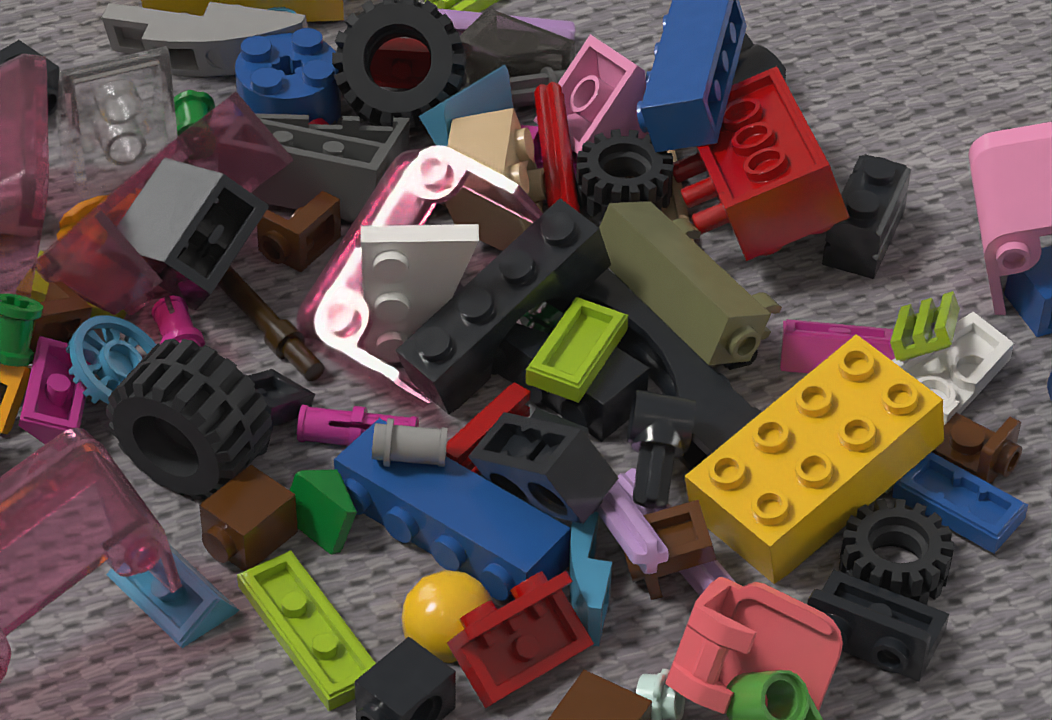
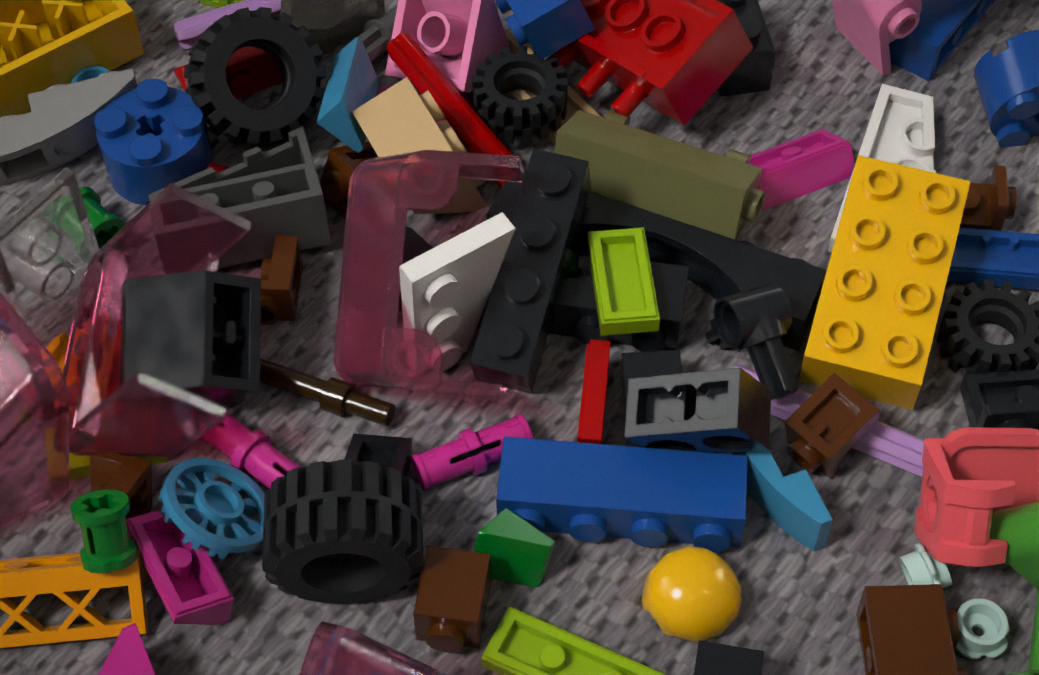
camera: 30 degrees left, 10 degrees up
light grey pin [372,418,448,467] -> none
red bracket [447,571,594,709] -> none
lavender axle [596,481,669,574] -> none
lime tile [890,291,960,362] -> none

